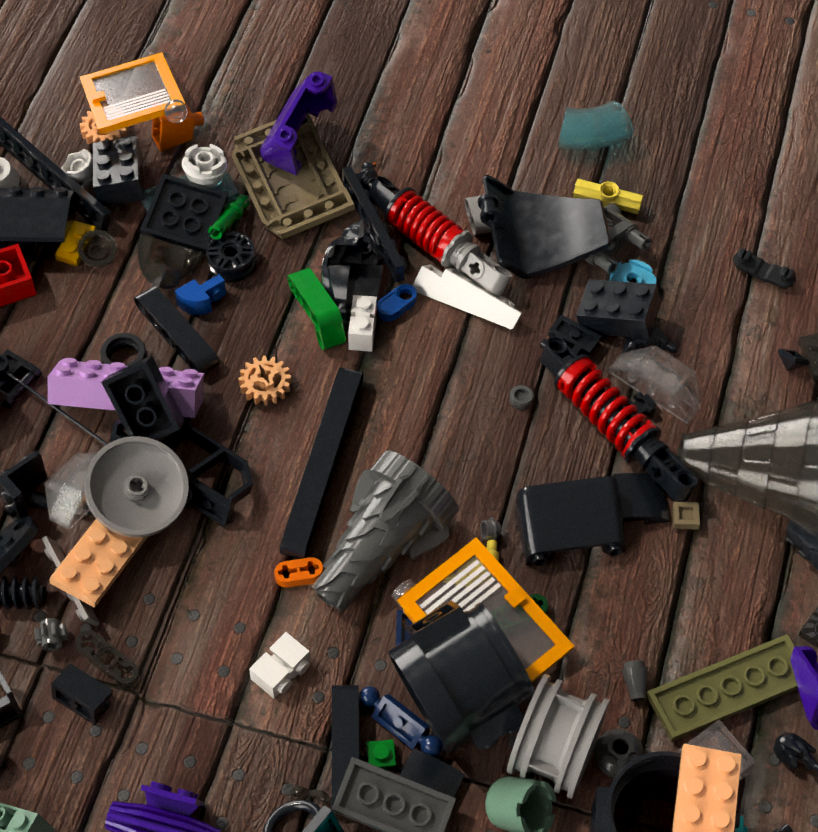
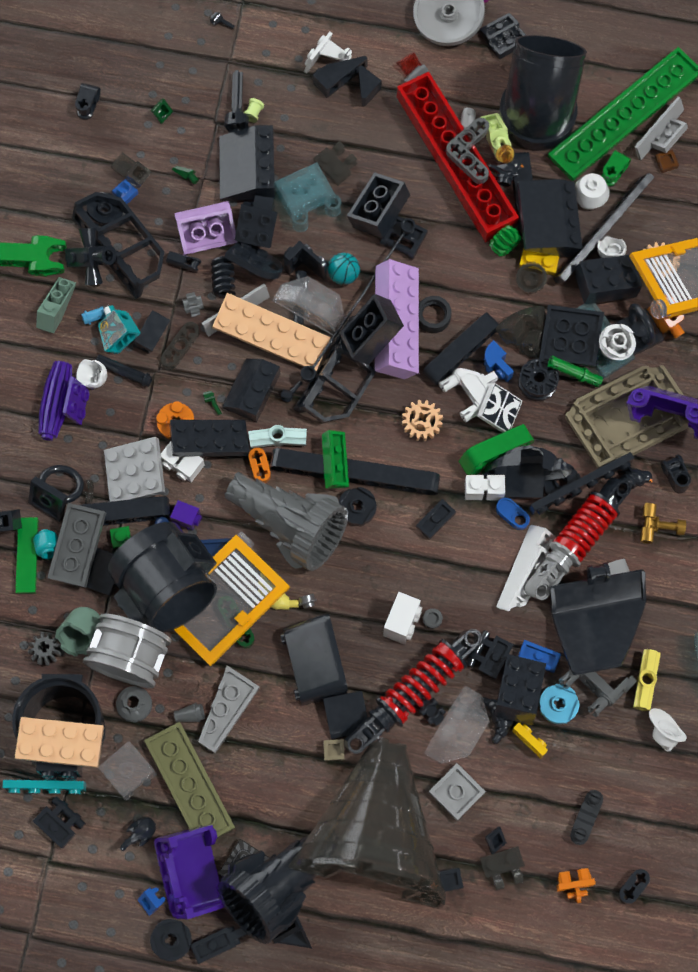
camera: 85 degrees right, 15 degrees up
light grey dish [84,436,189,537] -> none
none -> white hair [76,359,107,389]
none -> dark azure pin [81,306,106,325]
none -> black axle [96,354,153,387]
none -> torso [98,305,141,354]
none -> light grey plate [104,437,165,502]
none -> orange plate [156,401,194,439]
none -> black plate [169,420,249,456]
none -> dark purple brick [170,500,202,531]
none -> light grey wing [198,666,260,753]
none -> dark green hand [203,391,222,416]
none -> black slope [222,358,280,423]
none -> light aqua piece [248,425,307,448]
none -> black hand [281,380,303,402]
none -> green slope [322,430,349,489]
none -> teal piece [327,253,360,285]
none -> black plate [339,487,377,527]
none -> white brick [383,592,423,645]
none -> black plate [416,499,456,540]
none -> light grey plate [429,764,486,821]
none -> white connector [439,368,498,422]
none -> tile [477,383,522,433]
none -> green gear [489,225,521,257]
none -> yellow plate [512,723,548,759]
none -> blue plate [518,640,561,673]
none -> black tile [614,303,664,357]
none -> pearl gold bar [640,503,686,544]
none -> white piece [649,708,687,751]
none -> black piece [660,454,691,493]

